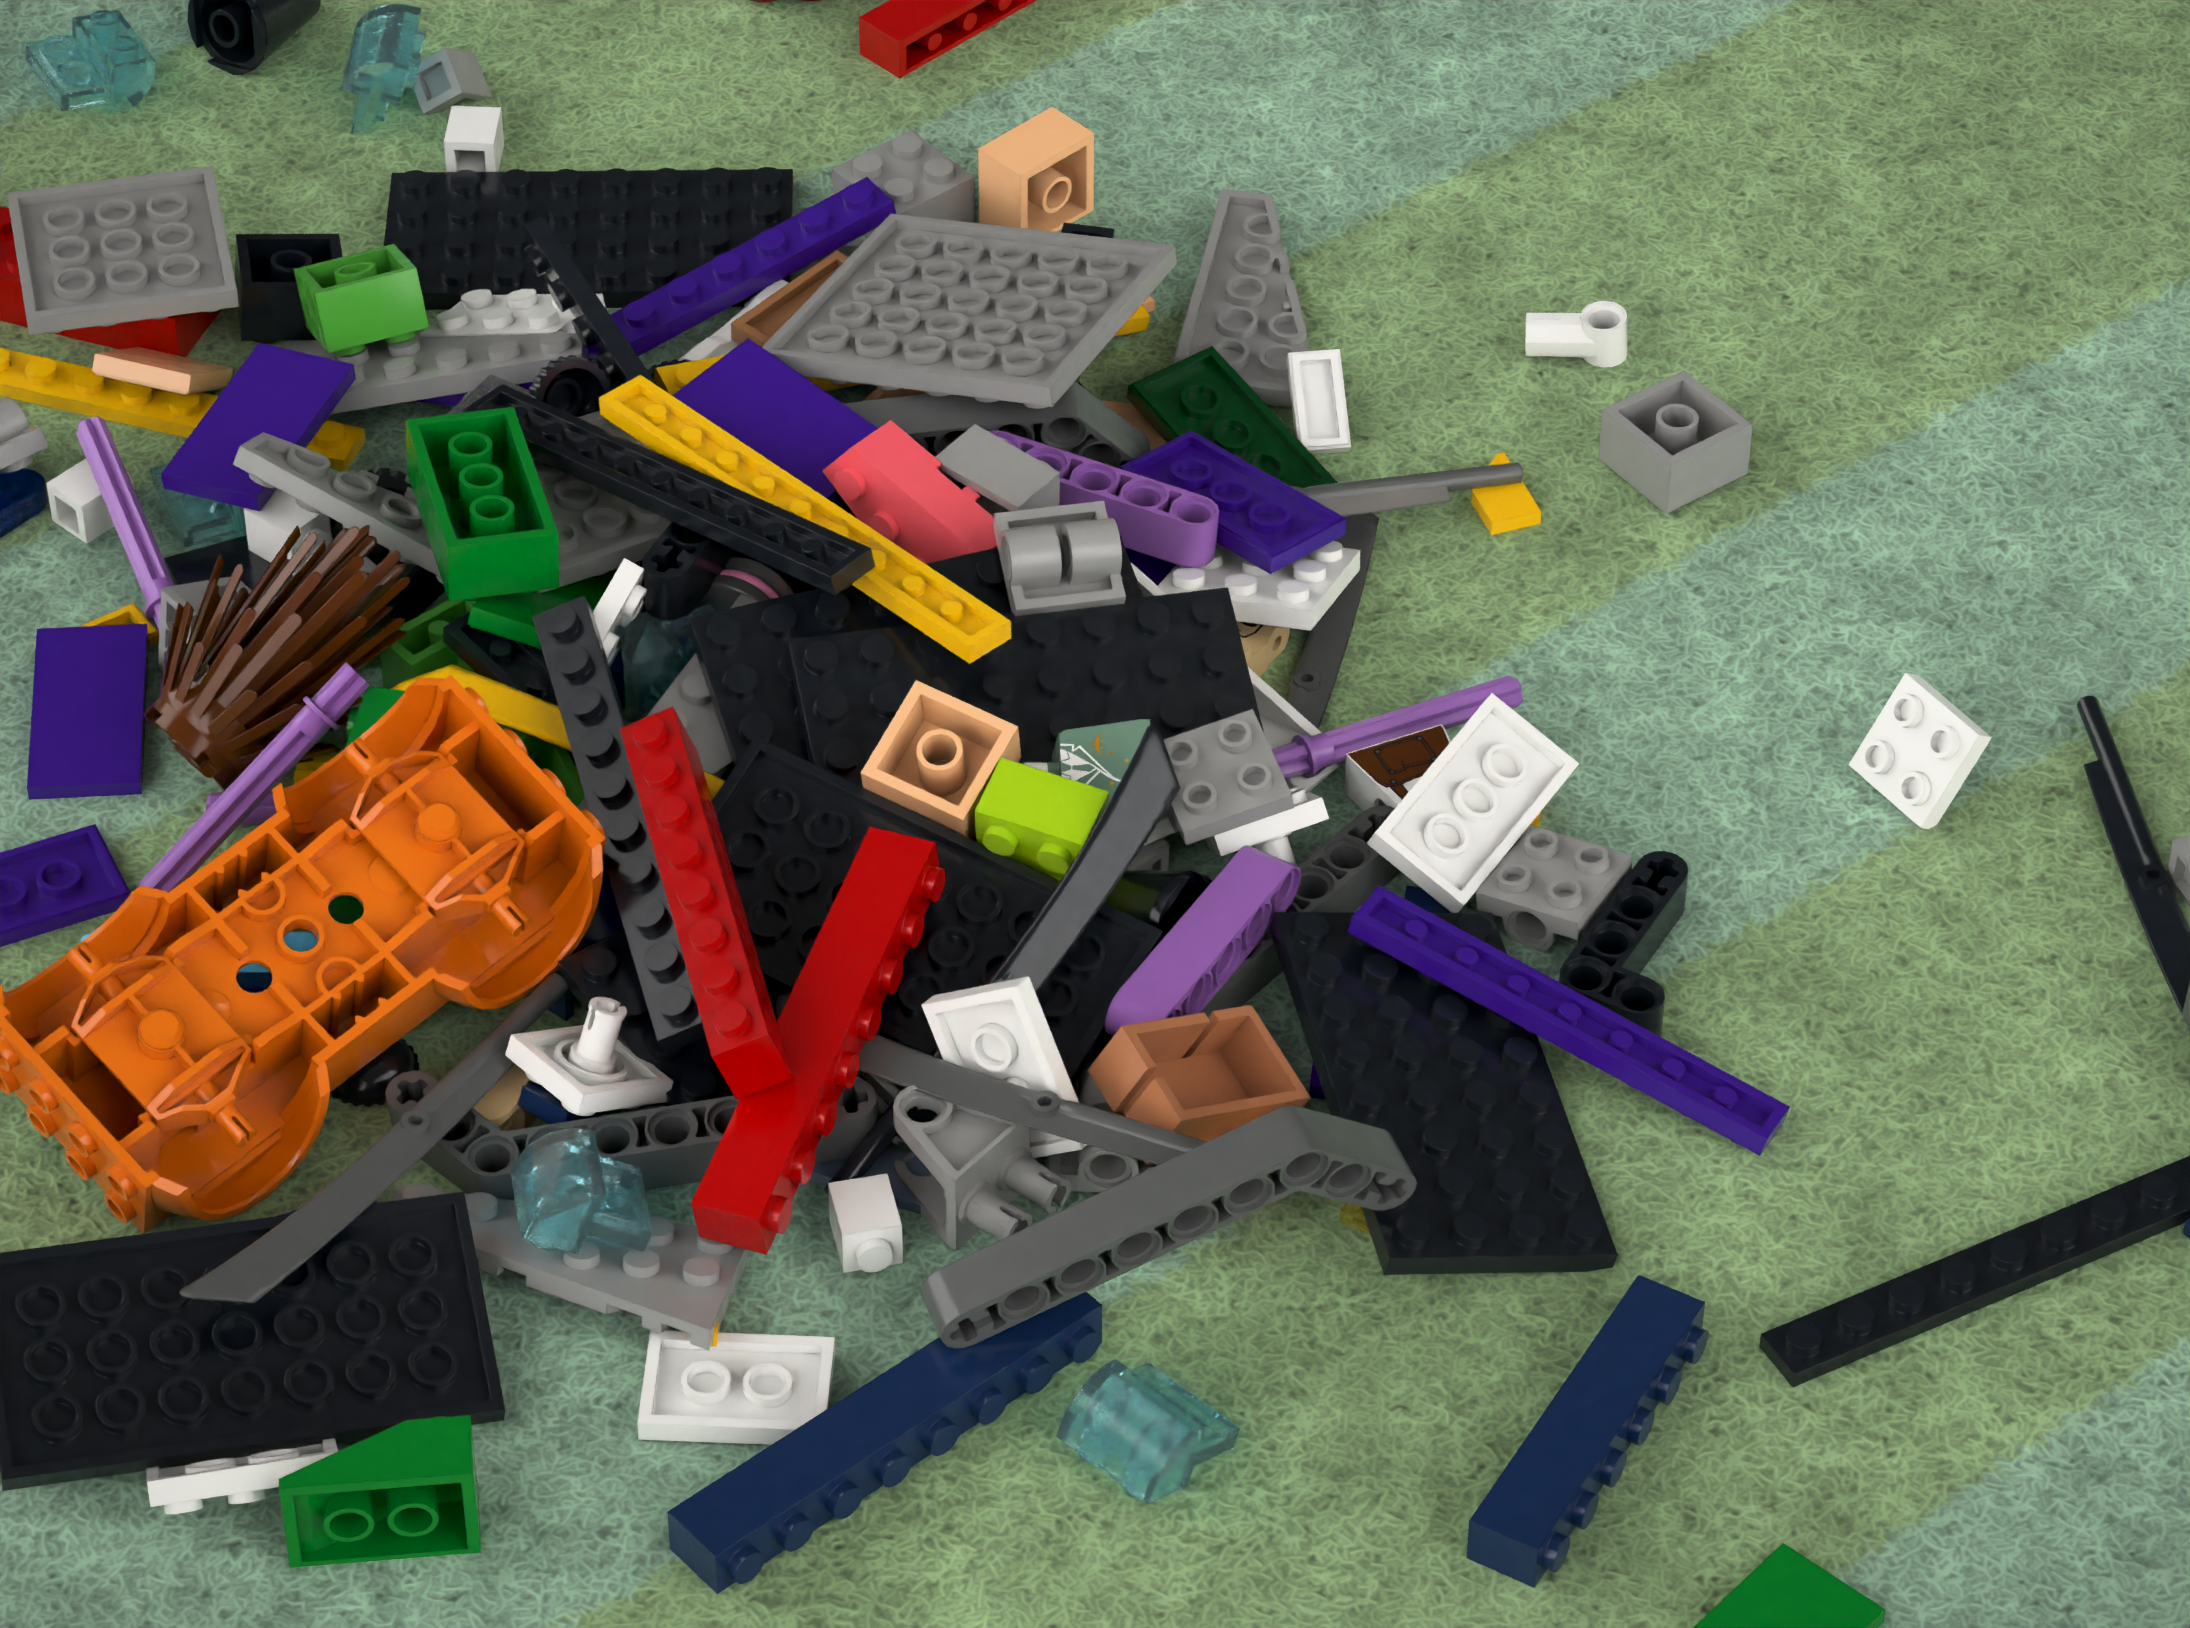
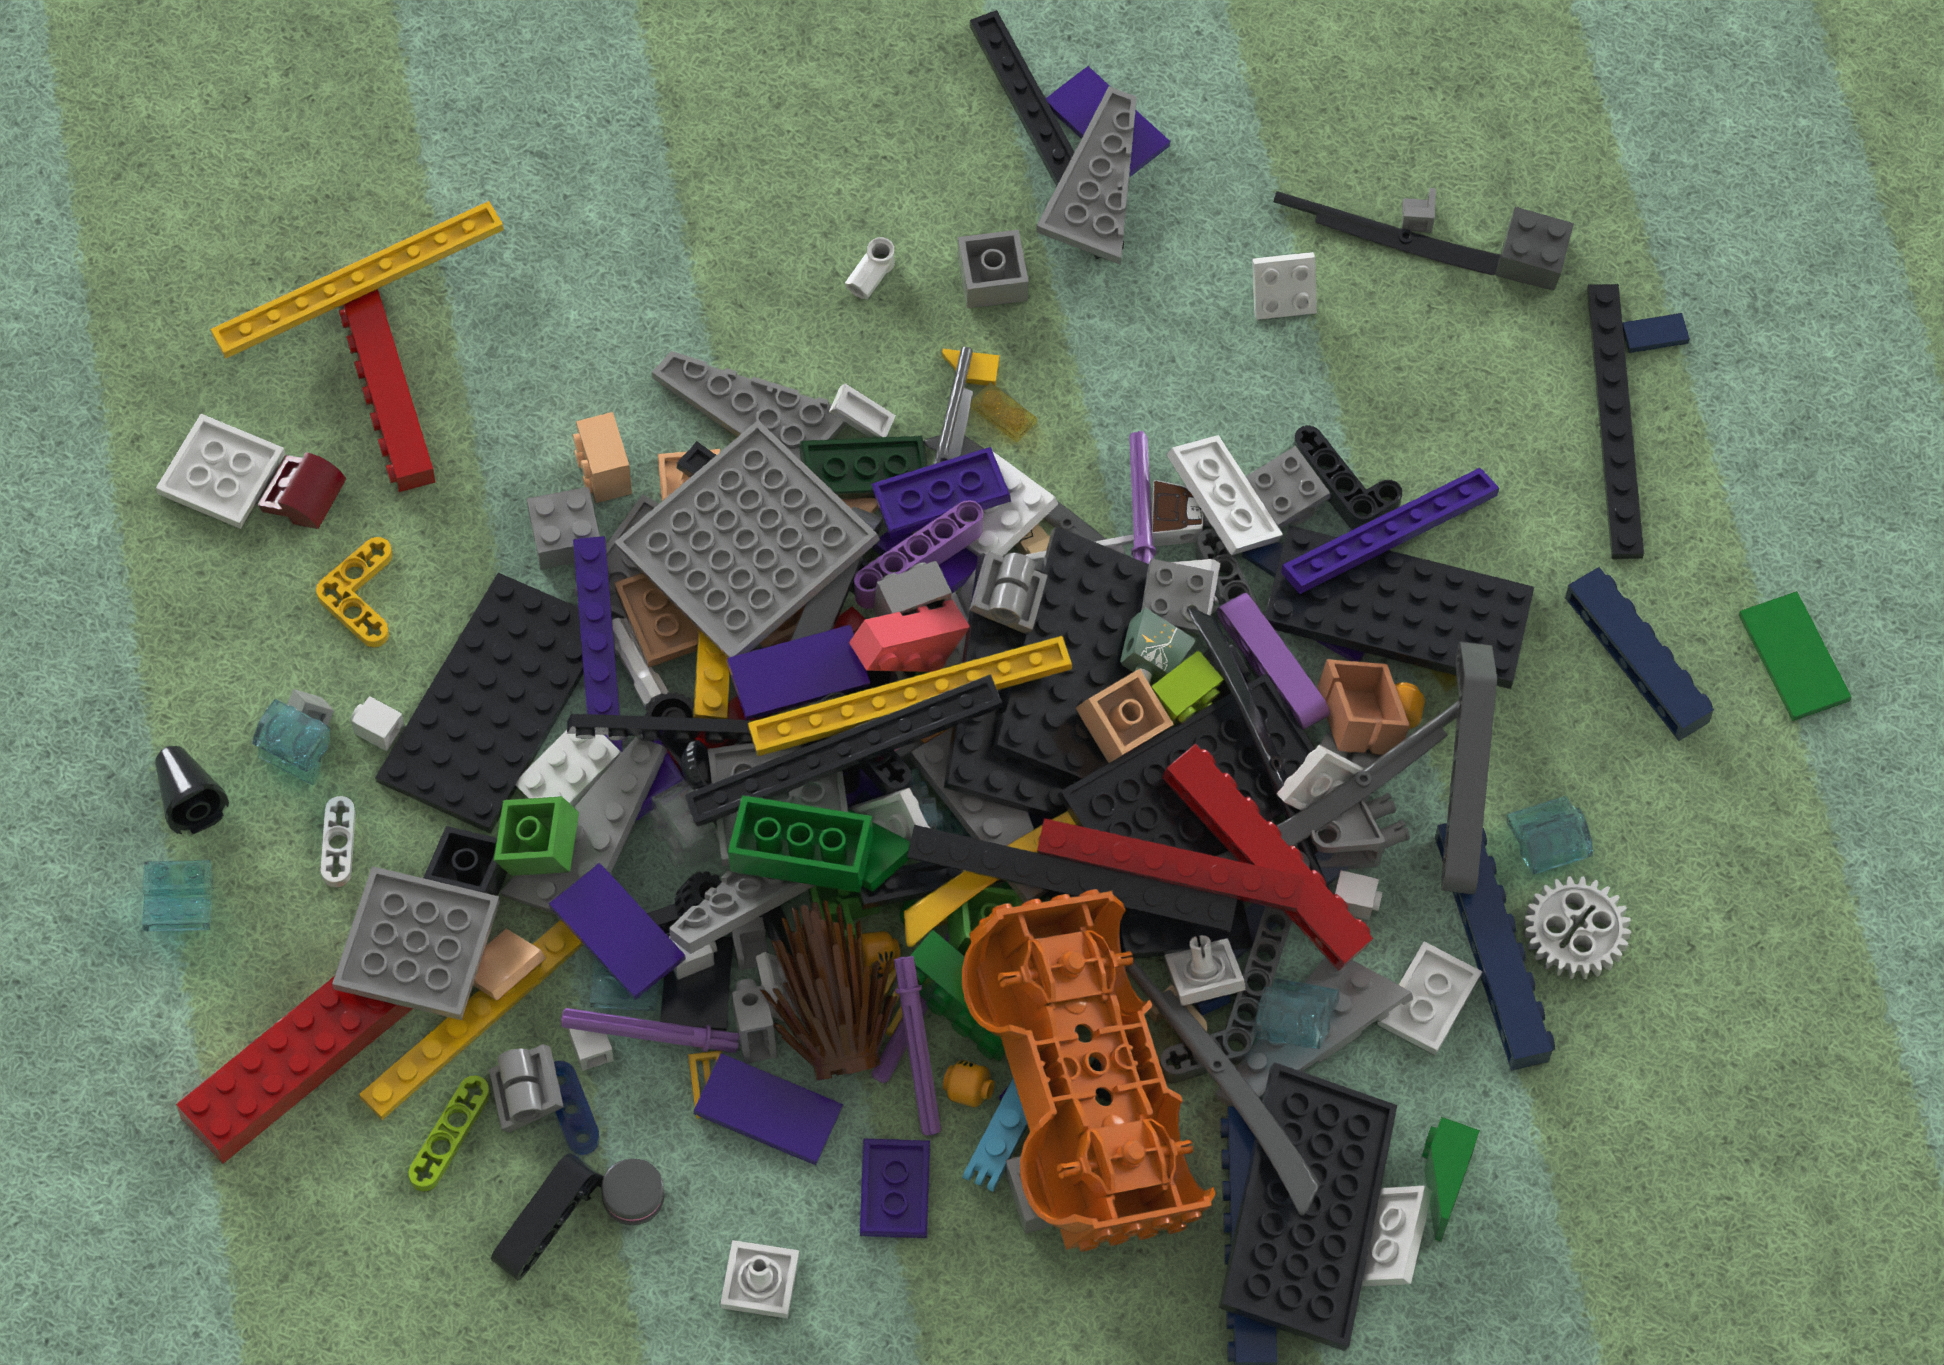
camera: 65 degrees left, 20 degrees up
none -> yellow beam [316,537,393,648]
none -> white beam [321,796,356,887]
none -> black plate [970,10,1124,259]
none -> clear yellow plate [970,382,1038,442]
none -> light grey wing [1036,86,1137,265]
none -> dark purple tile [1045,66,1170,178]
none -> white gear [1524,876,1631,979]

